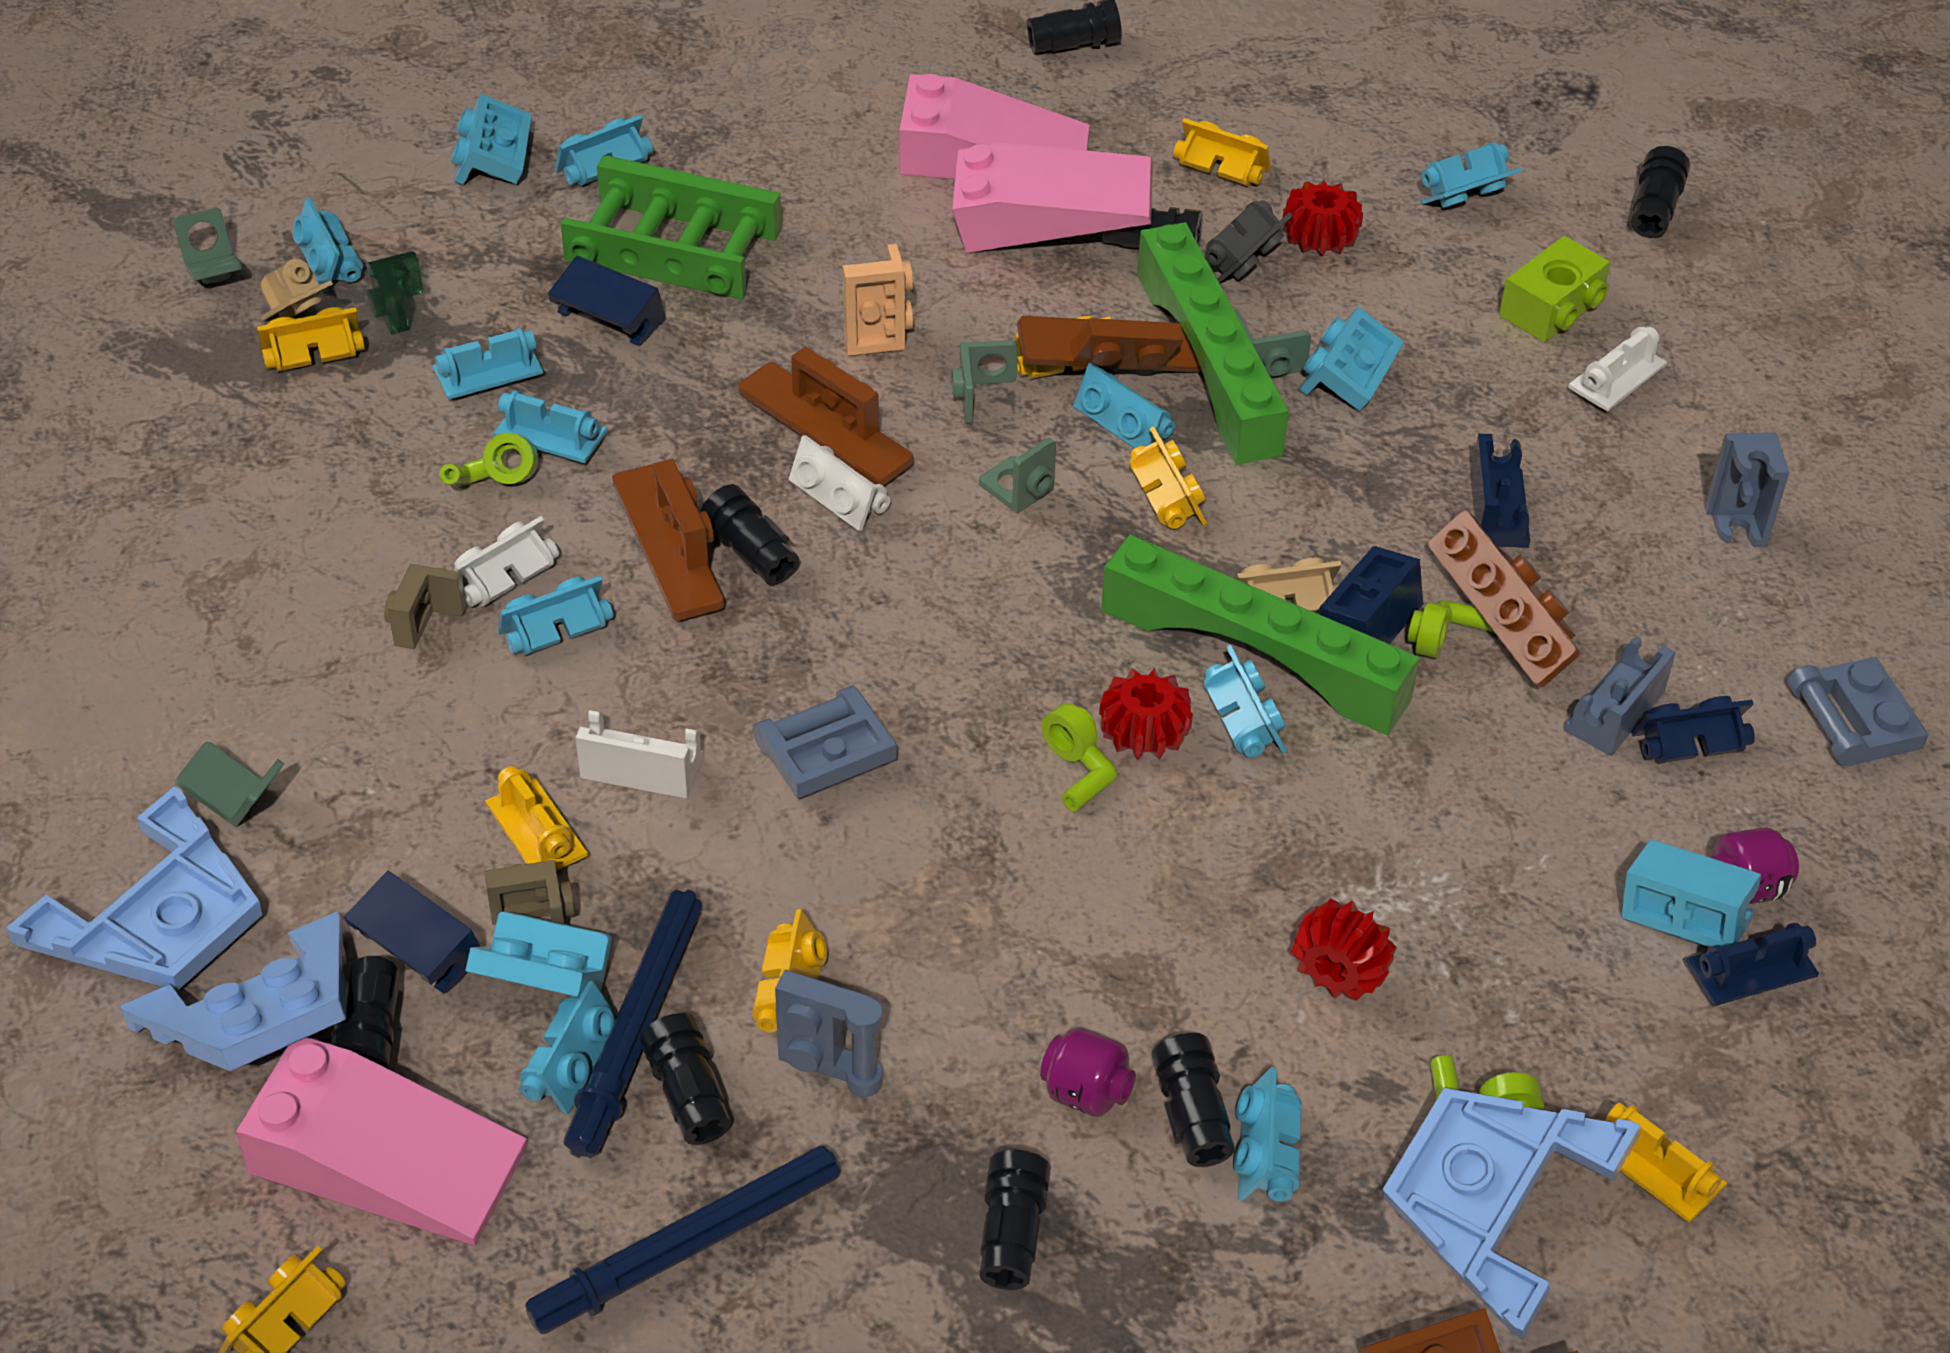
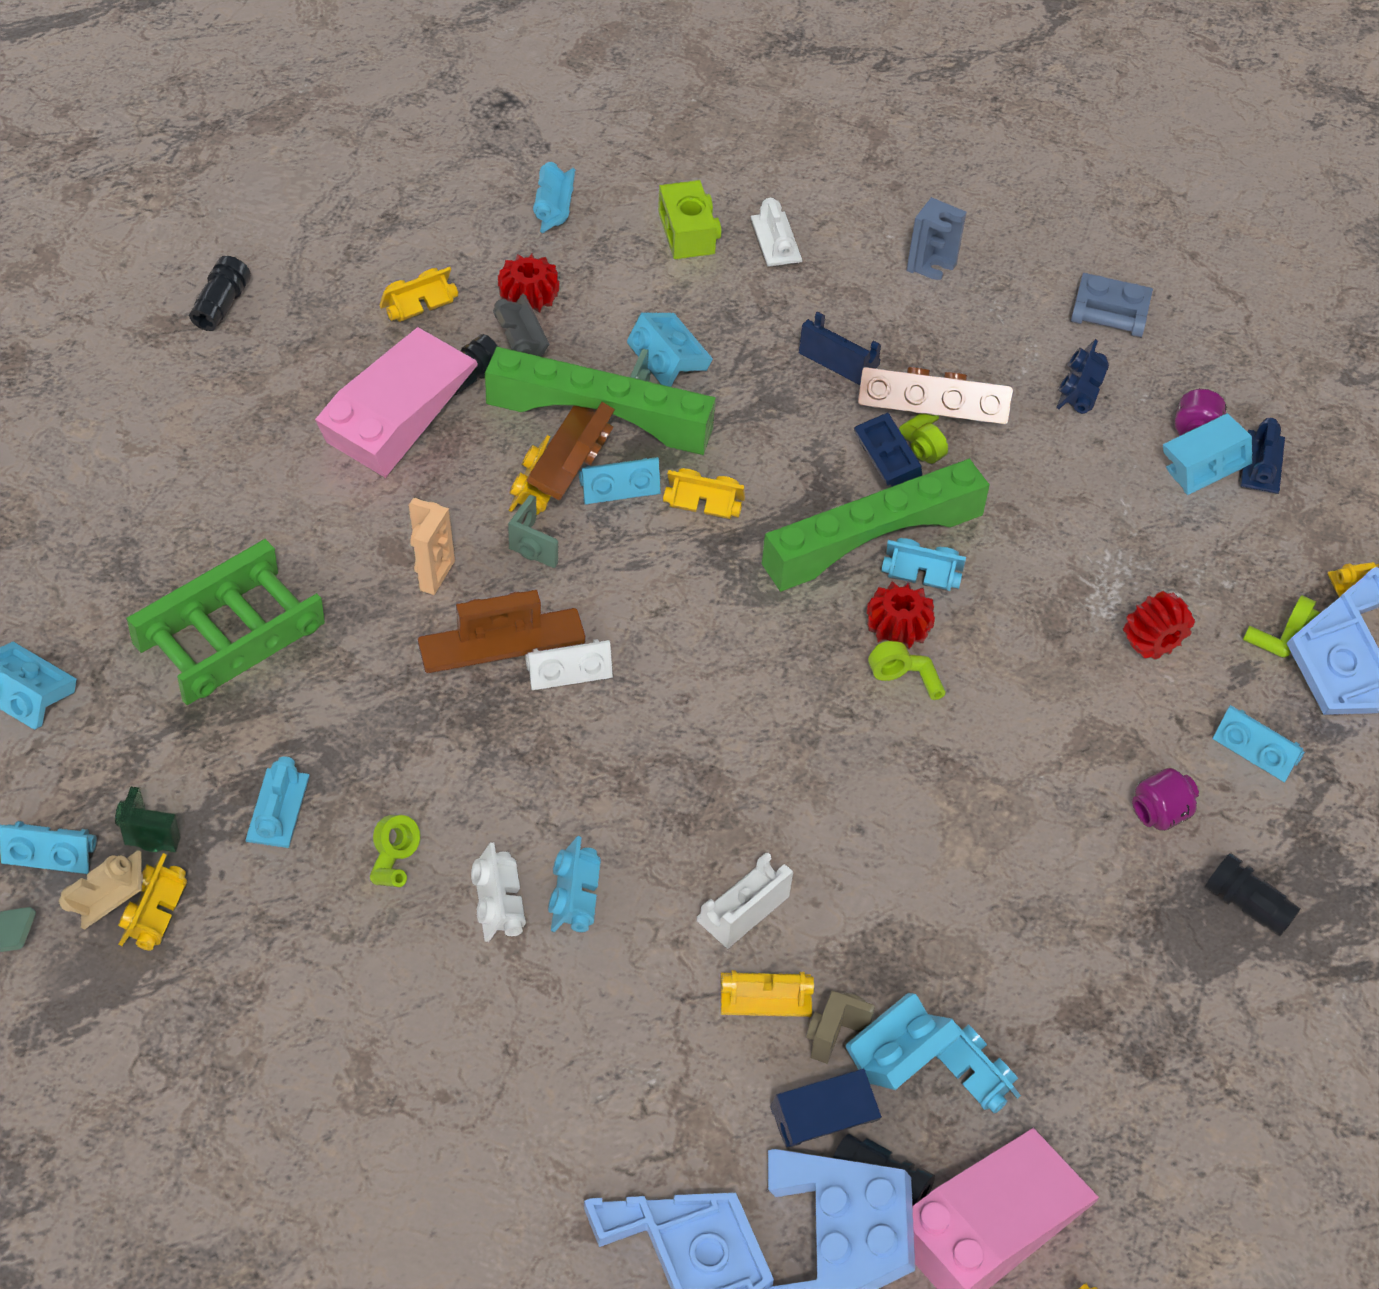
camera: 60 degrees left, 5 degrees up
sand green bracket [175,742,285,827] -> none
dark tan bracket [384,564,466,650] -> none
medium azure hinge [493,390,607,463] -> none
dark blue axle [525,1146,840,1334] -> none
dark blue hinge [548,255,666,346] -> none
medium azure hinge [554,114,653,186] -> none
dark blue axle [563,889,702,1158] -> none
dark orange bracket [612,458,724,621] -> none
black axle [640,1013,731,1145] -> none
black axle [700,484,799,586] -> none
sand blue plate [752,685,897,799] -> none
yellow hinge [752,909,827,1033] -> none
sand blue plate [775,970,883,1097] -> none
bright pink slope [899,74,1090,179] -> none
sand green bracket [979,437,1056,514] -> none
black axle [1152,1033,1235,1167] -> none
tan hinge [1235,557,1342,613] -> none
sand blue hinge [1564,637,1676,756] -> none
black axle [1631,146,1691,238] -> none

